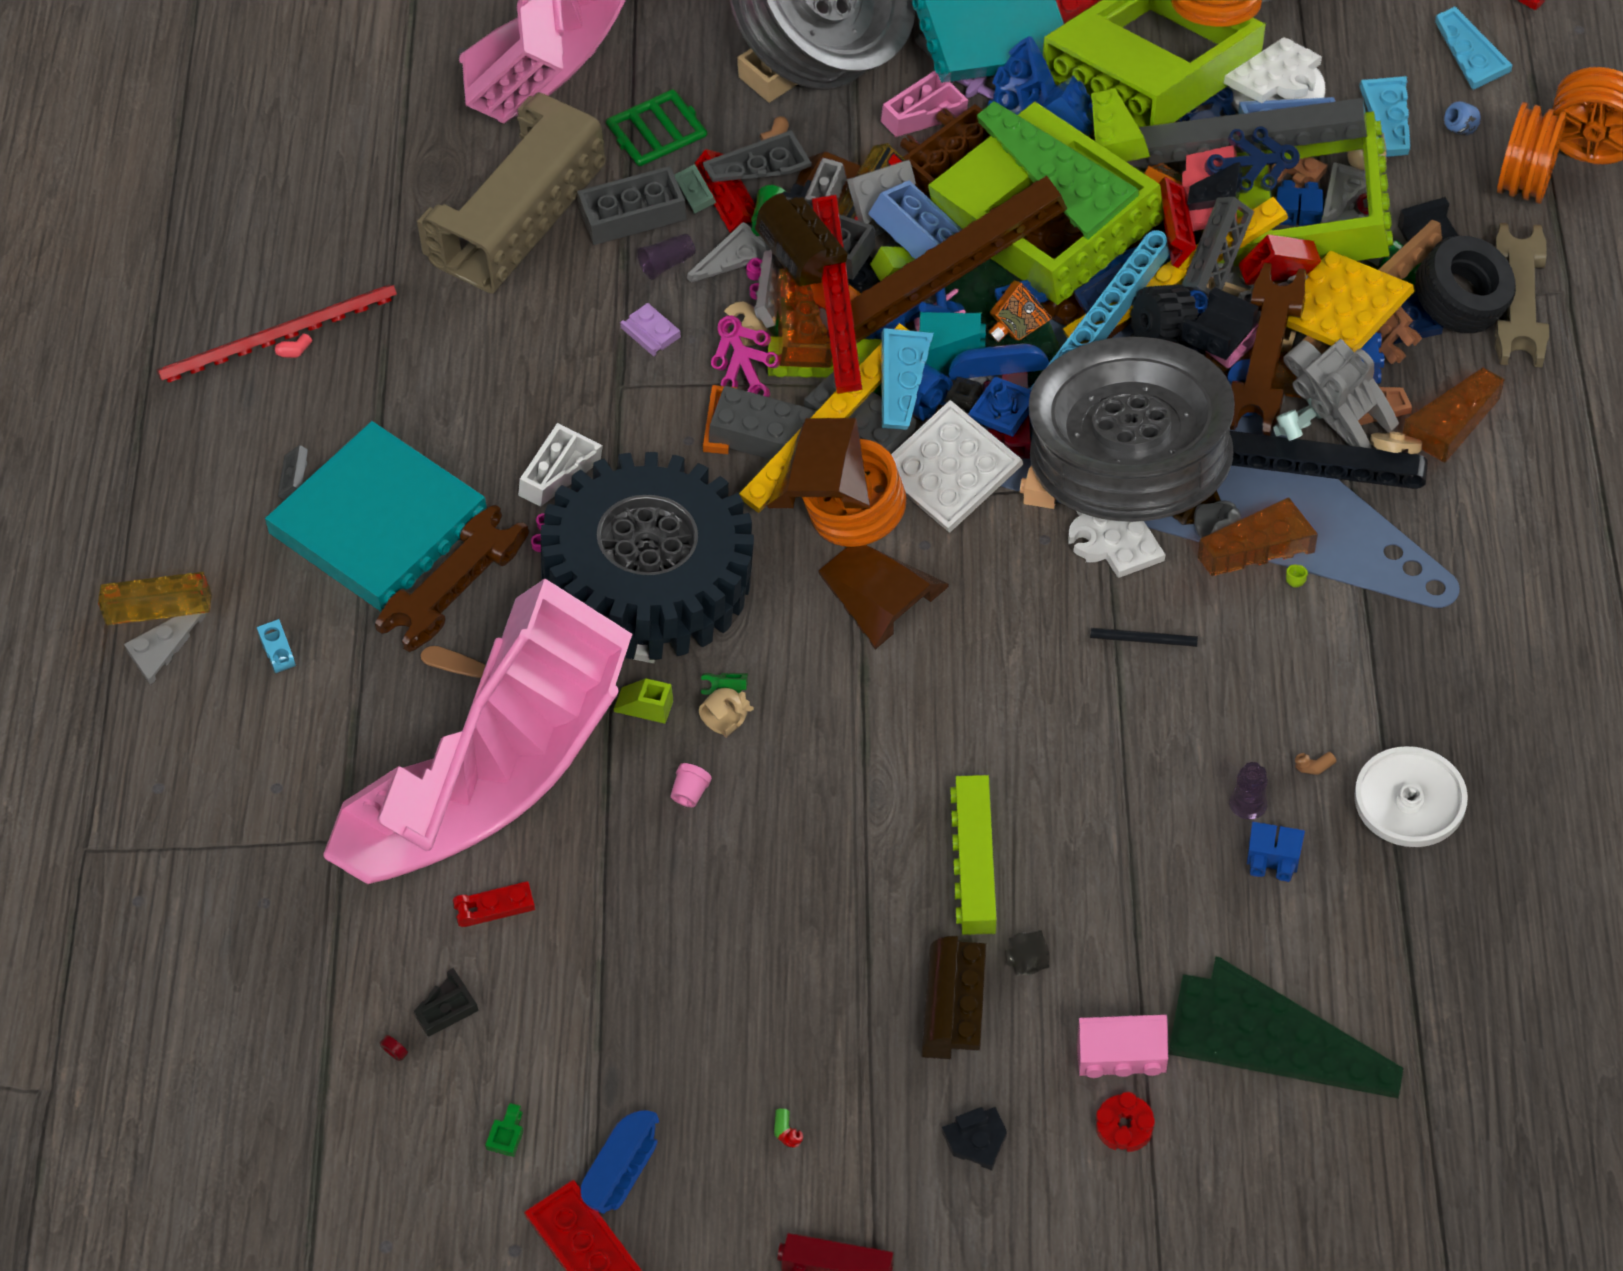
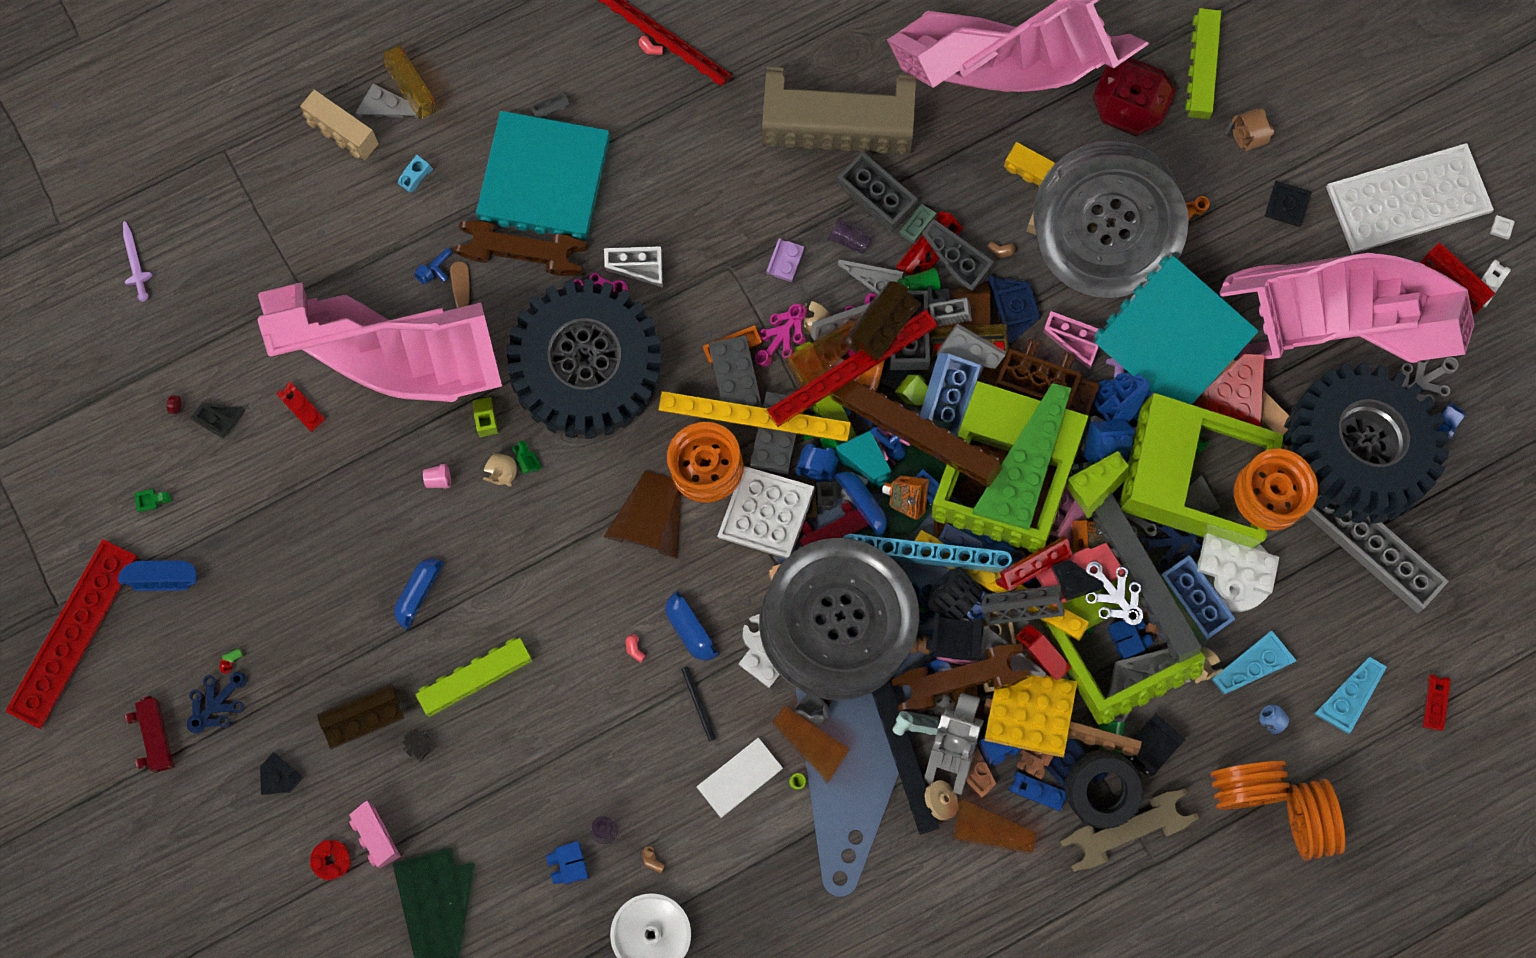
camera: 60 degrees right, 20 degrees up
green bar [606,89,708,166] -> none
reddish brown wedge [767,418,870,508] -> none
medium azure wing [882,328,934,430] -> none
blue plate [968,376,1031,437] -> none
none -> lavender sword [123,221,152,302]
none -> dark blue plant [187,672,247,734]
none -> tan brick [300,90,378,161]
none -> blue brick [394,558,445,630]
none -> blue piece [414,248,452,284]
none -> coral arm [625,634,646,663]
none -> blue brick [665,591,719,661]
none -> white tile [697,738,783,818]
none -> dark blue wing [988,276,1040,345]
none -> yellow brick [1004,142,1055,186]
none -> blue plate [1008,772,1066,812]

